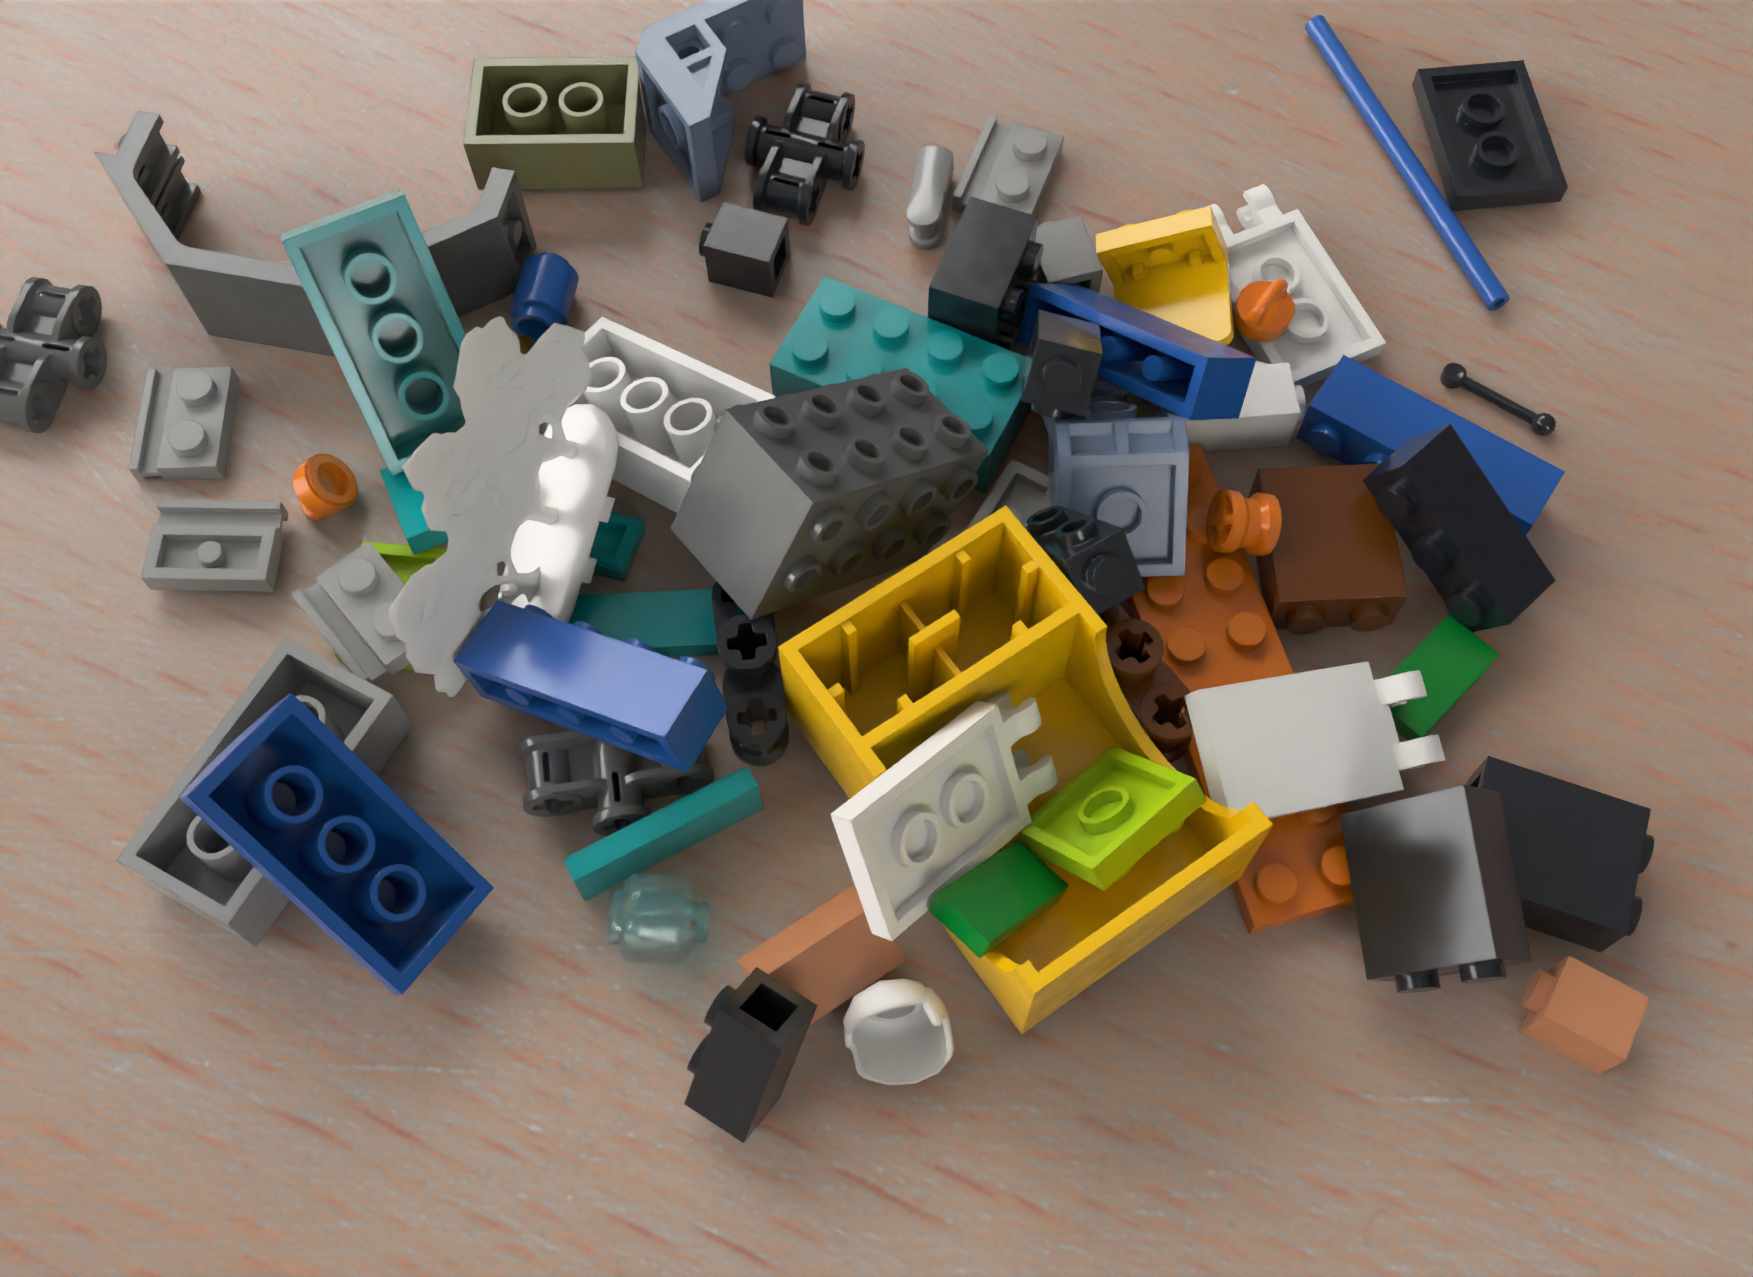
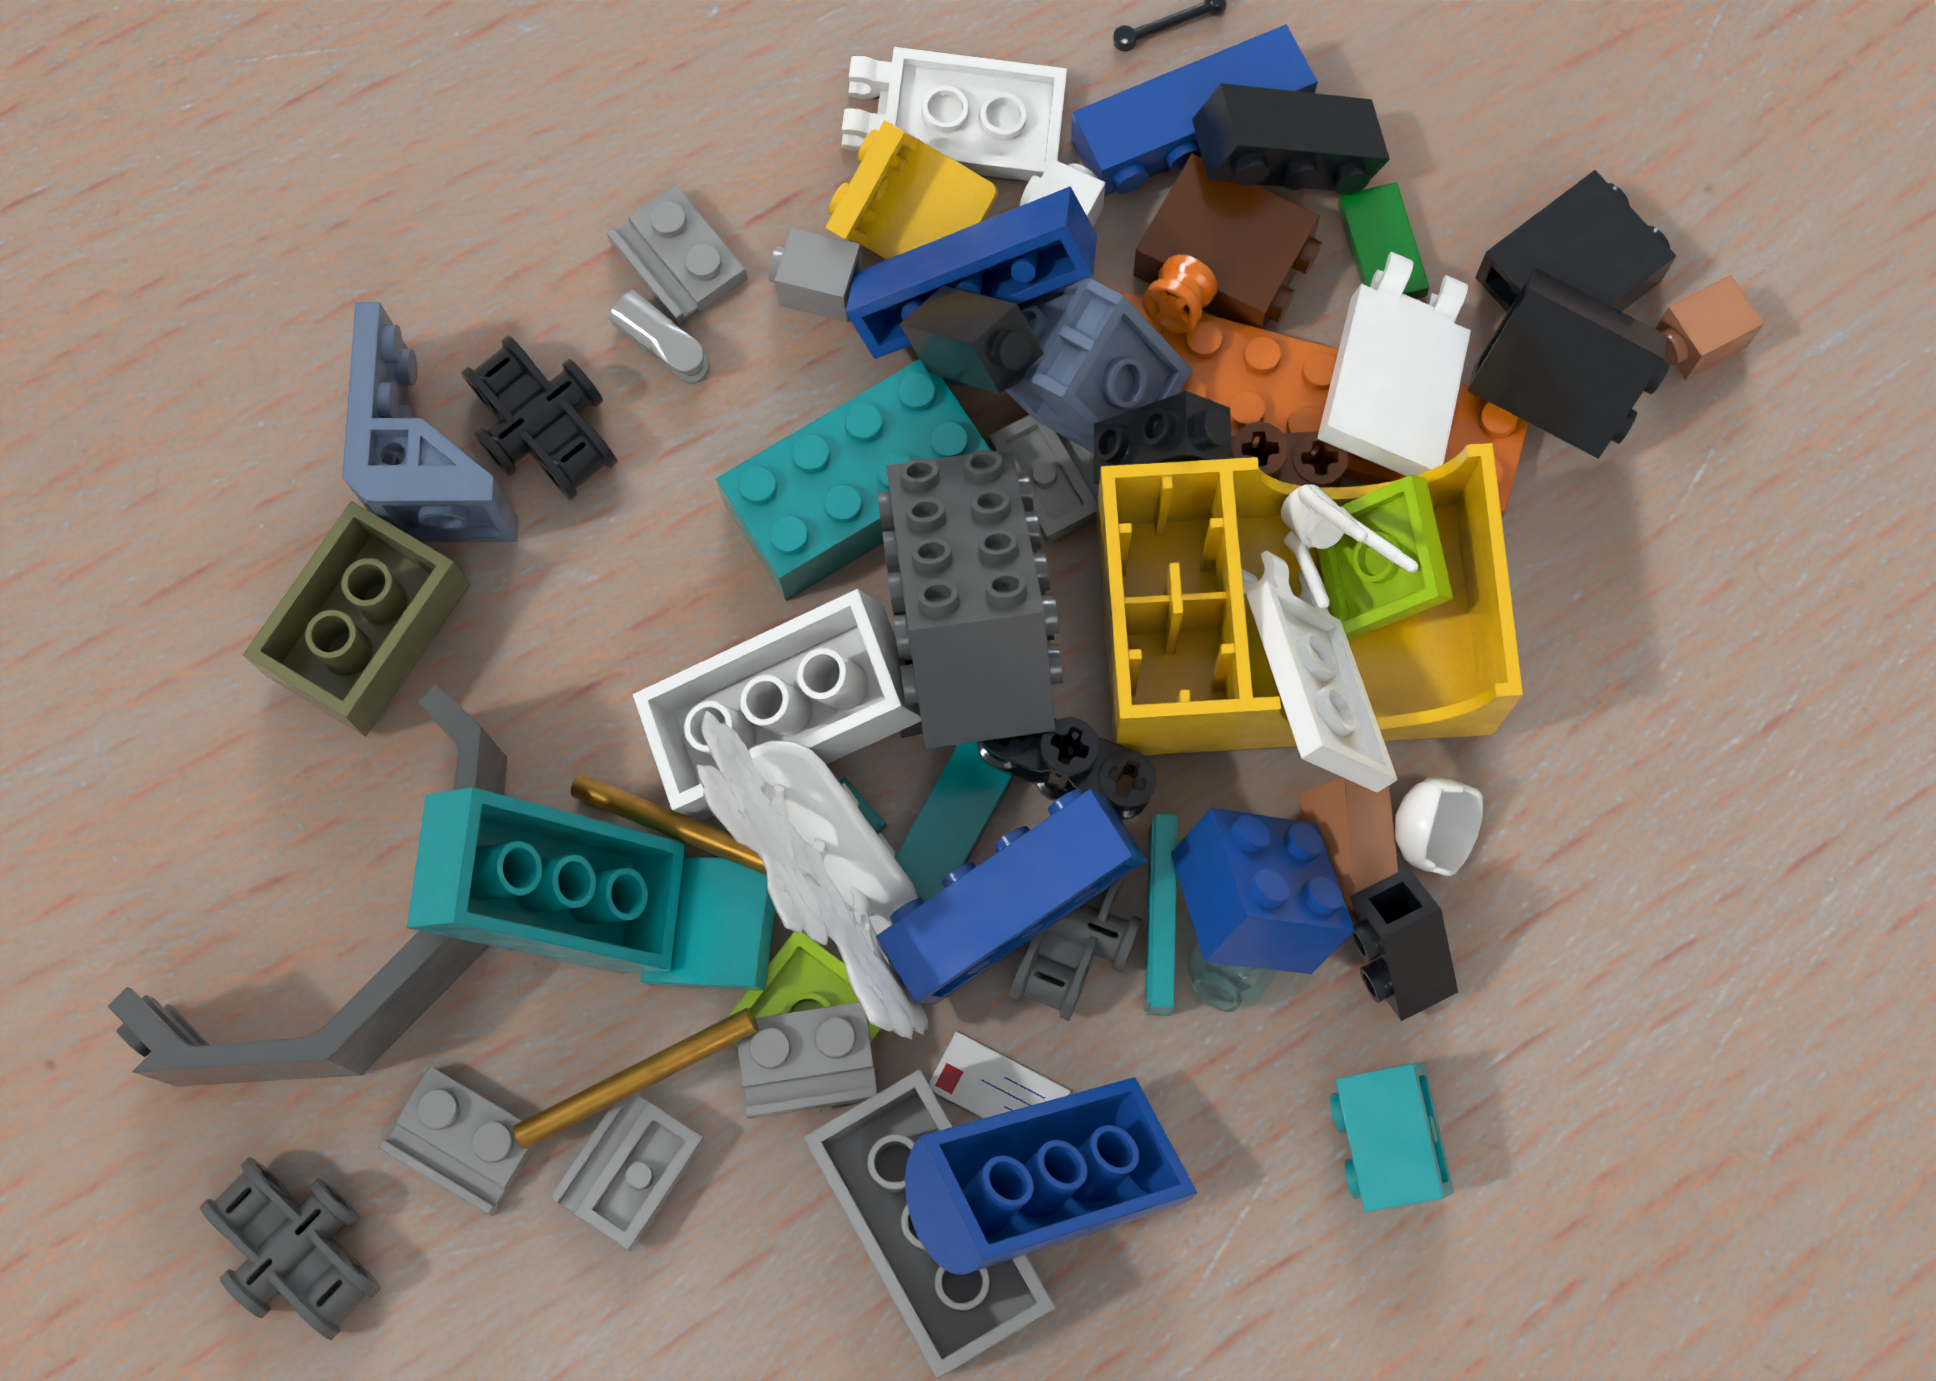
camera: 55 degrees left, 10 degrees up
orange tile [293,453,358,522] -> none
blue brick [509,253,579,342] -> none
black brick [699,202,791,298] -> none
black brick [928,196,1044,352] -> none
green tile [928,840,1069,958] -> none
orange tile [1232,278,1295,342] -> none
none -> pearl gold bar [513,1008,758,1149]
none -> white sticker [928,1031,1070,1119]
none -> blue brick [1171,807,1355,974]
none -> white plant [1281,485,1418,609]
none -> teal brick [1330,1062,1454,1213]

